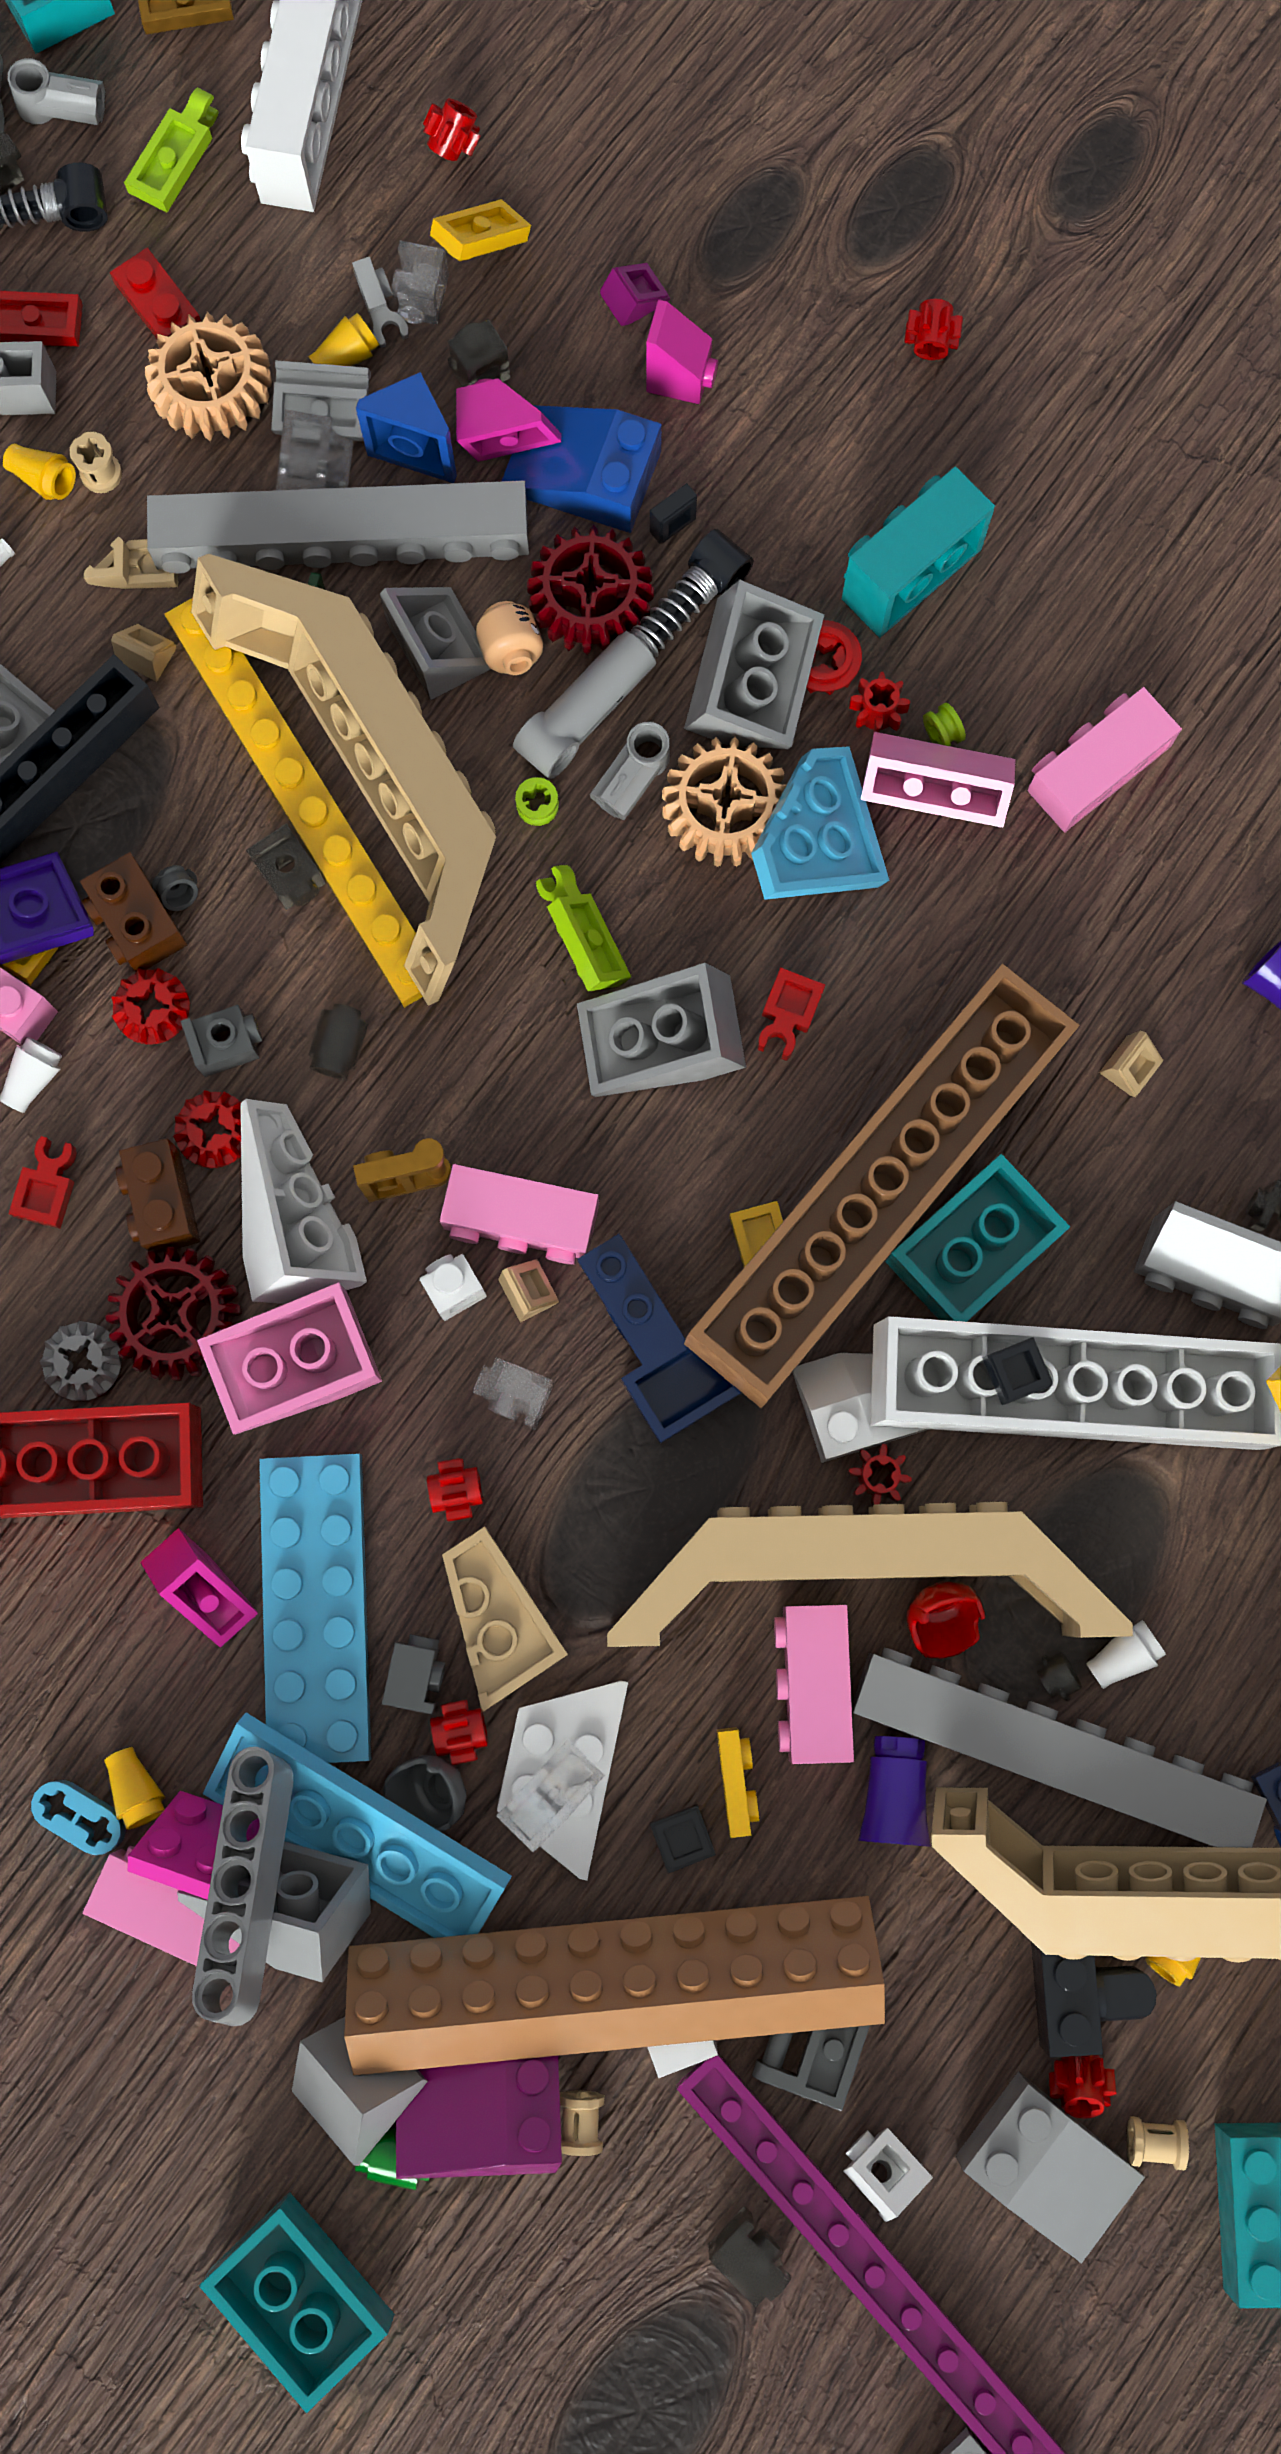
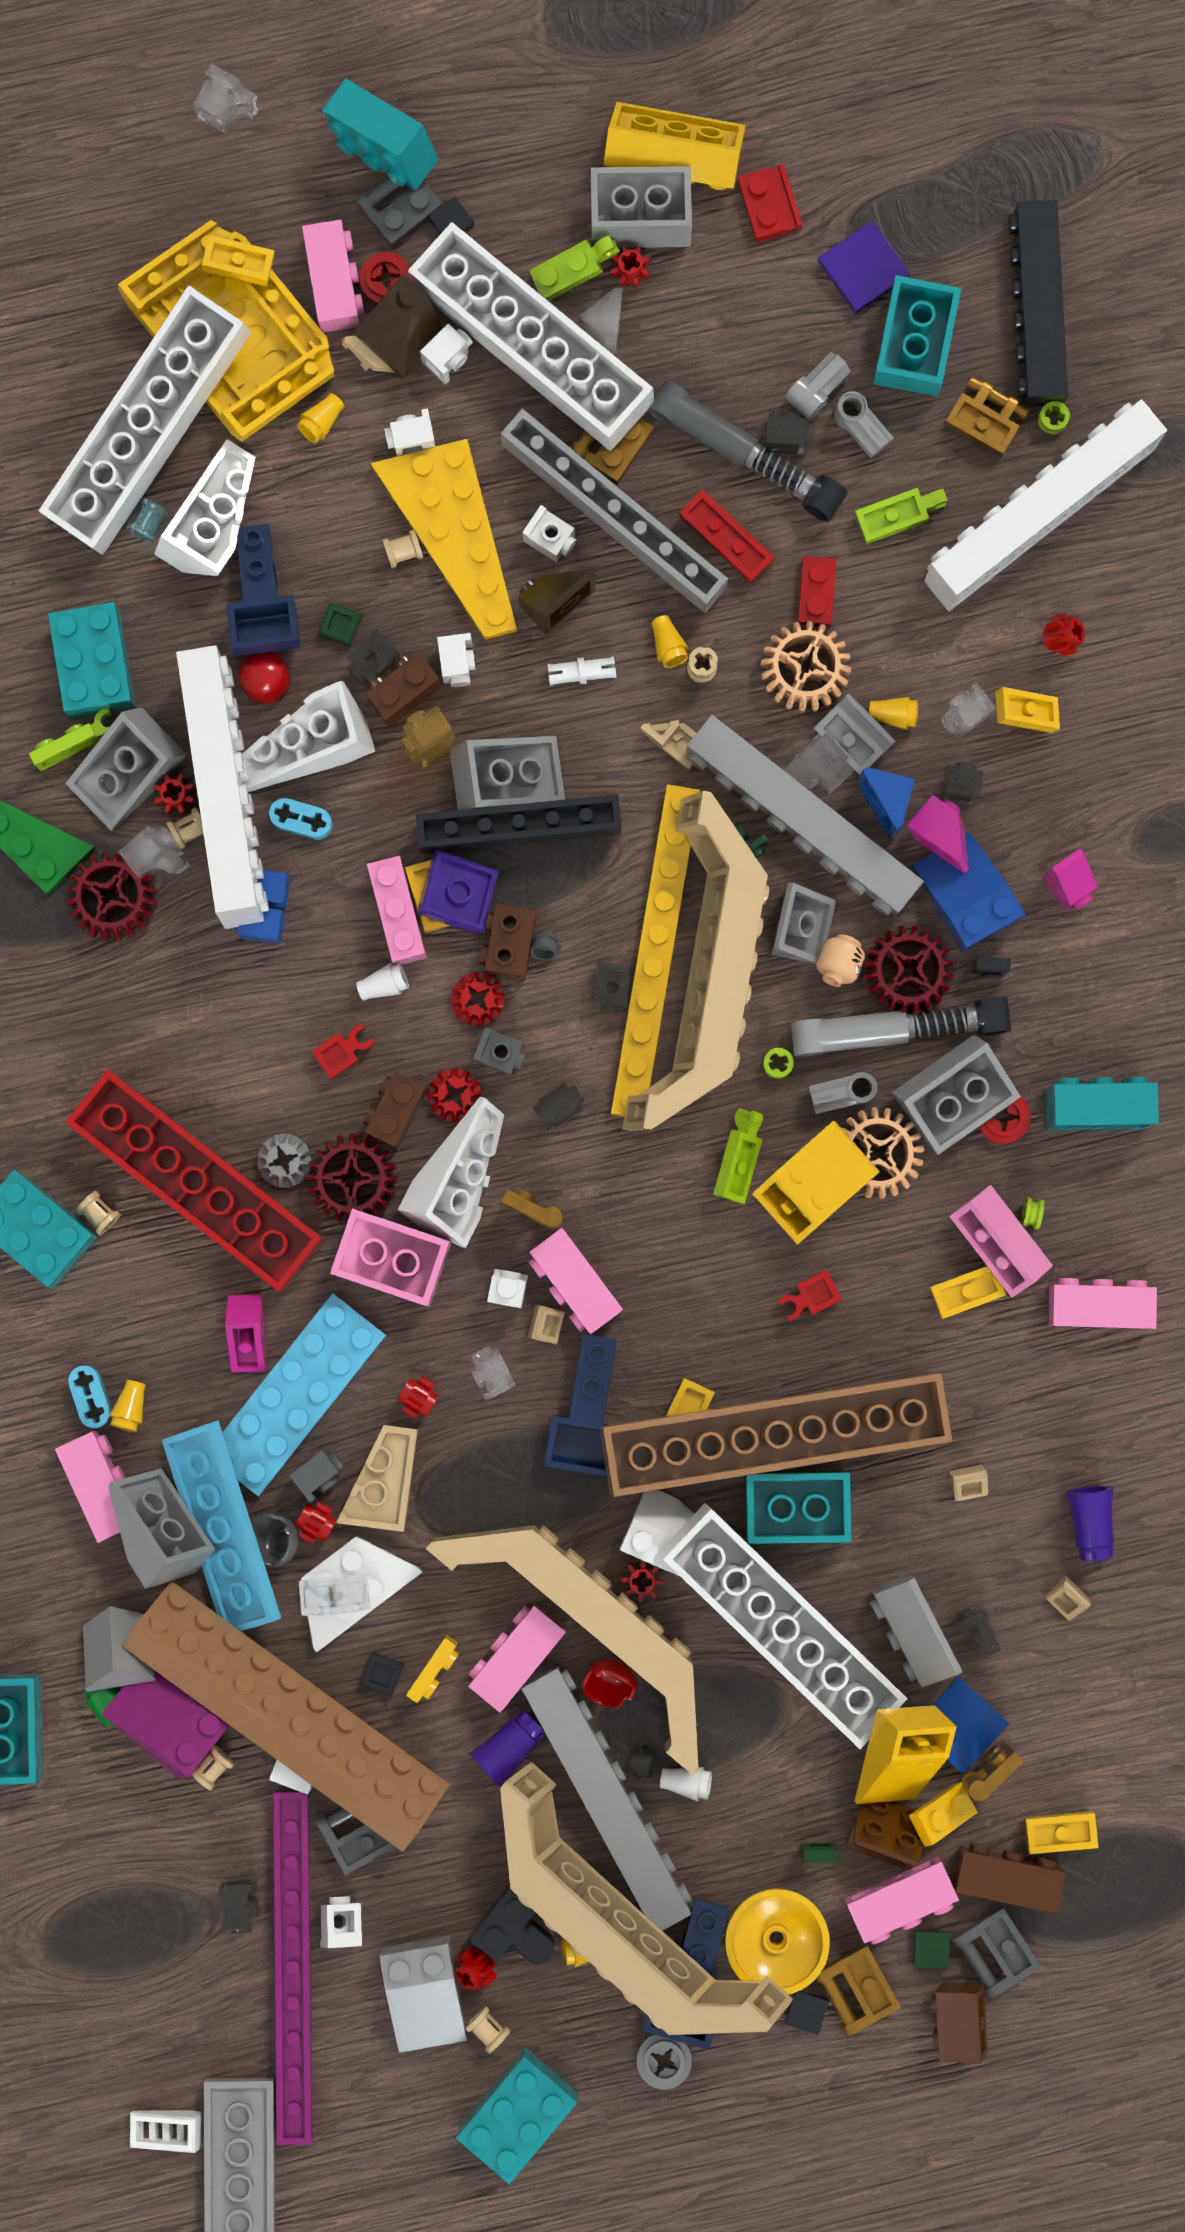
camera: 40 degrees right, 5 degrees up
tan slope [111,624,177,682] -> none
dark pink plate [127,1790,260,1900] -> none
light grey beam [192,1746,293,2026] -> none
light grey plate [352,256,408,348] -> none
light grey slope [577,963,746,1097] -> none
magenta slope [600,263,670,326] -> none
medium azure plate [751,747,890,900] -> none
red gear [849,672,910,733] -> none
black tile [982,1337,1053,1405] -> none
none -> yellow slope [752,1121,880,1245]
none -> yellow plate [929,1266,1006,1319]

